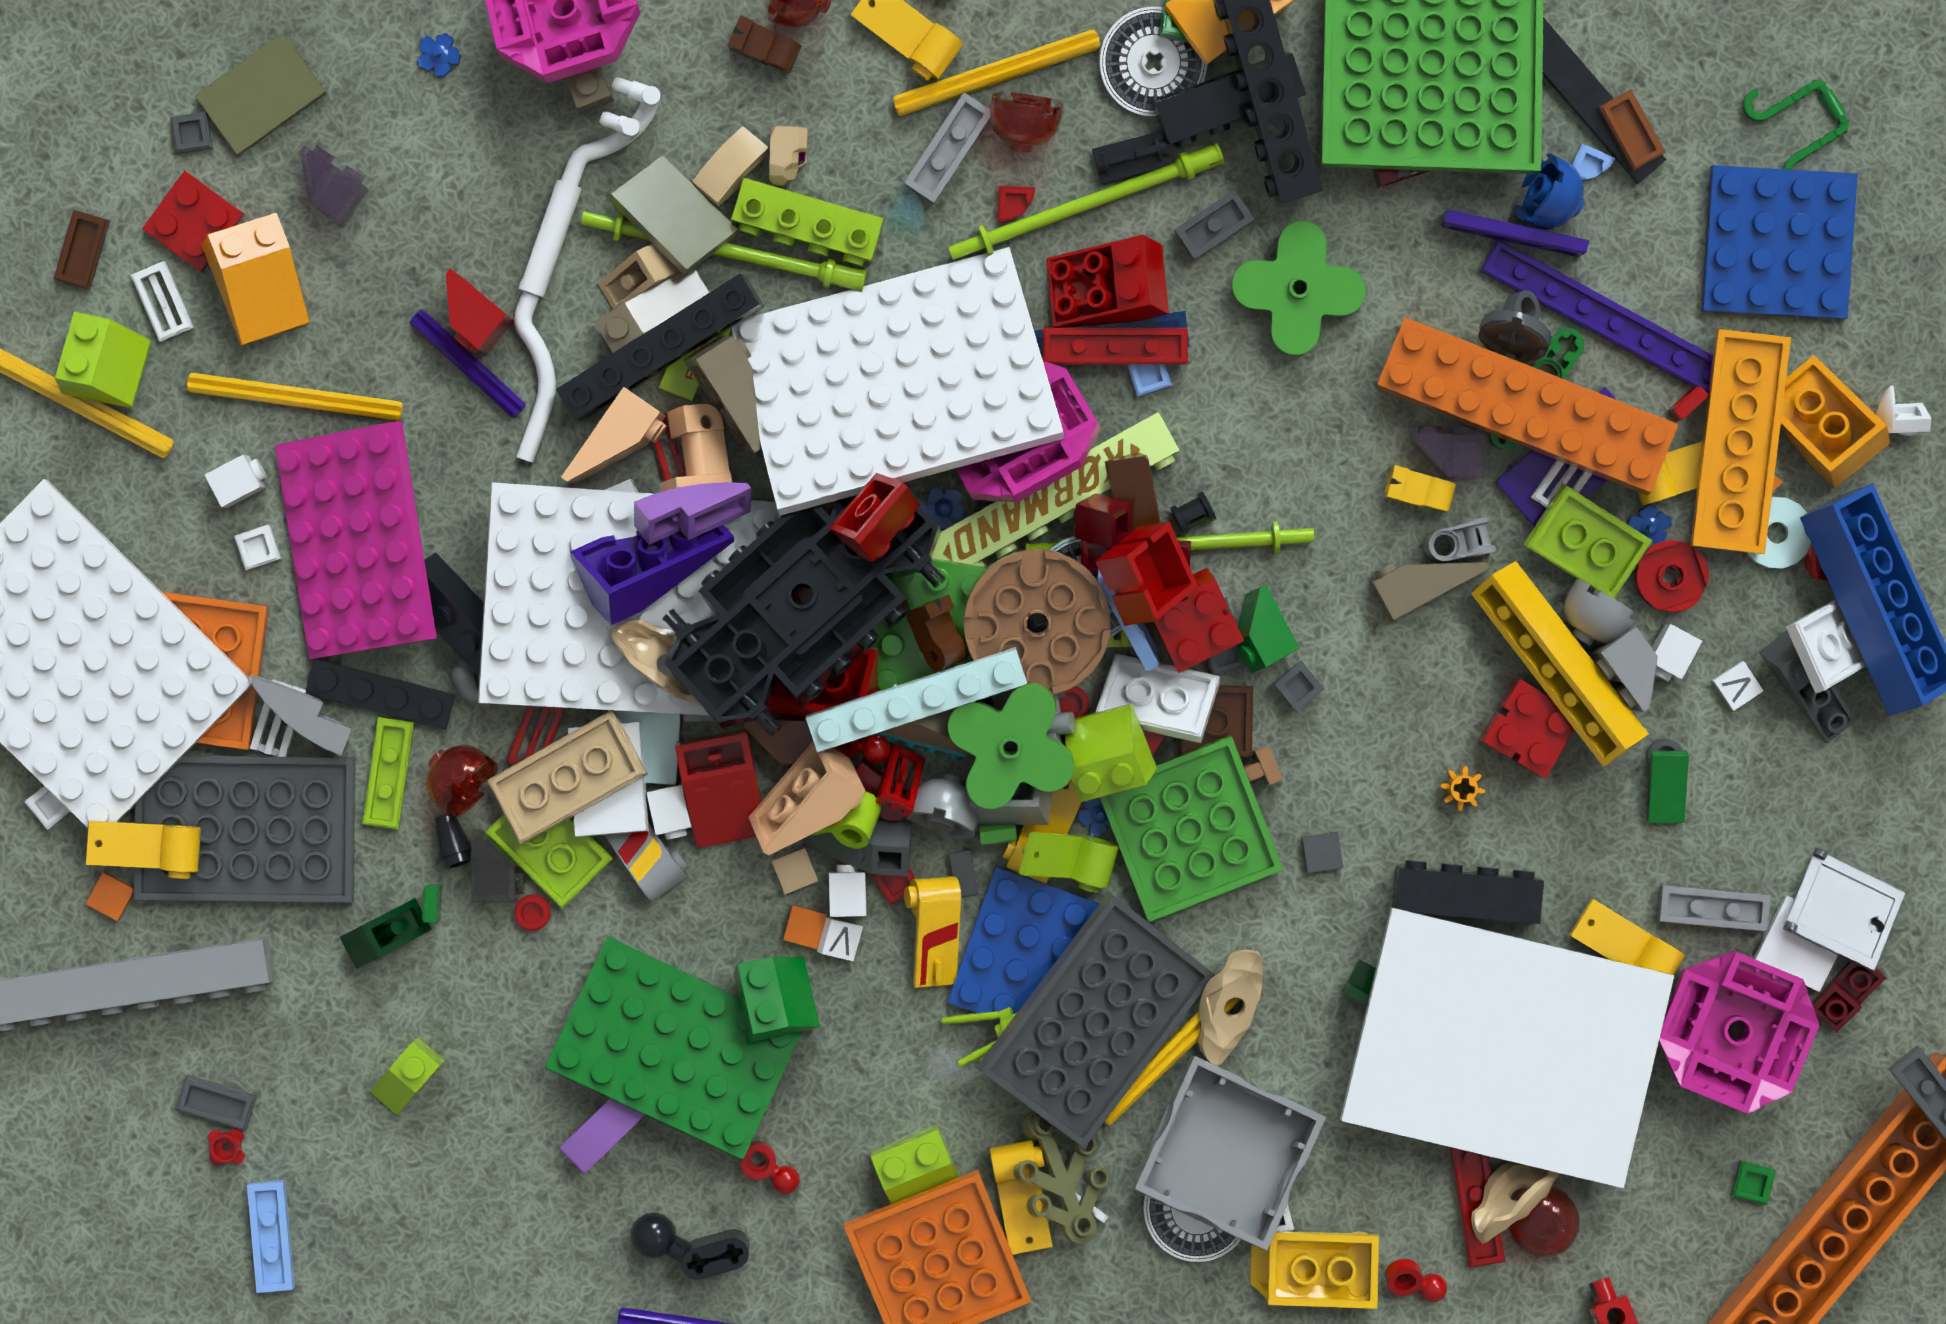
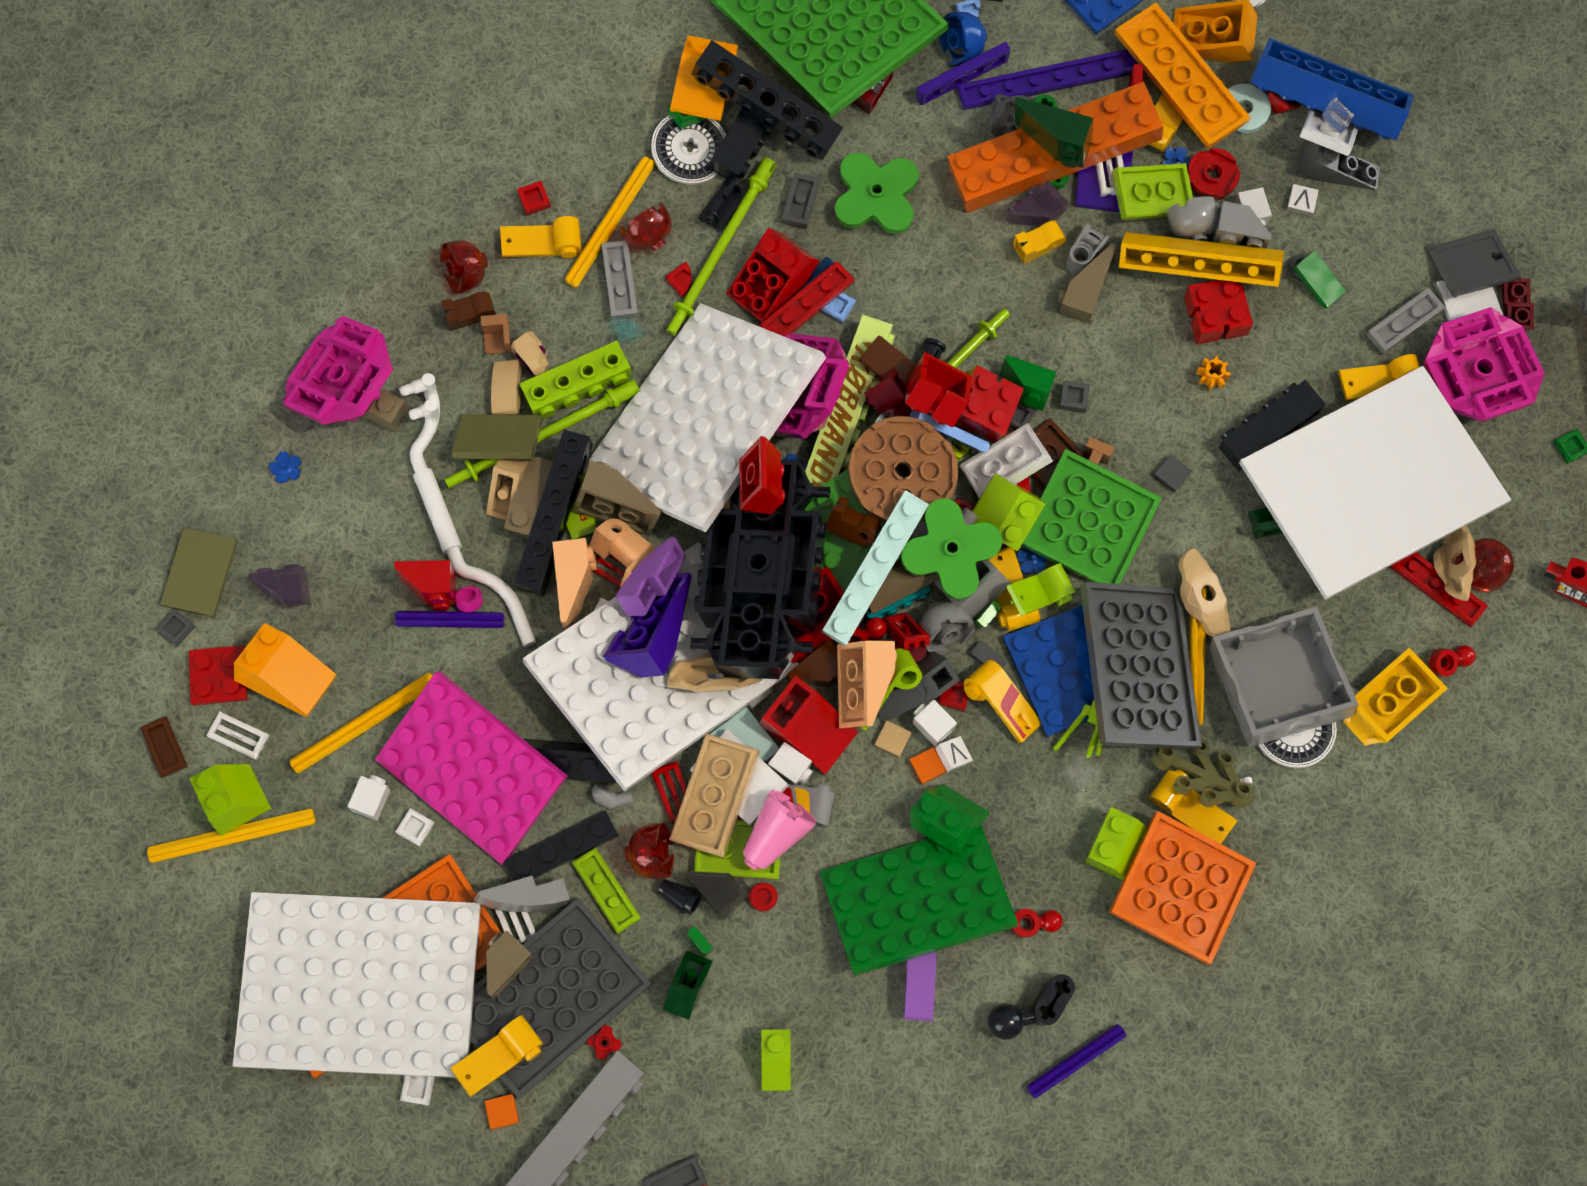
camera: 50 degrees left, 15 degrees down
none -> dark pink tile [455,586,483,612]
none -> medium nougat panel [481,314,512,355]
none -> dark tan slope [486,930,534,999]
none -> red plate [587,1025,621,1060]
none -> bright pink cone [743,789,816,870]
none -> dark green slope [1014,97,1093,168]
none -> clear plate [1322,98,1354,133]

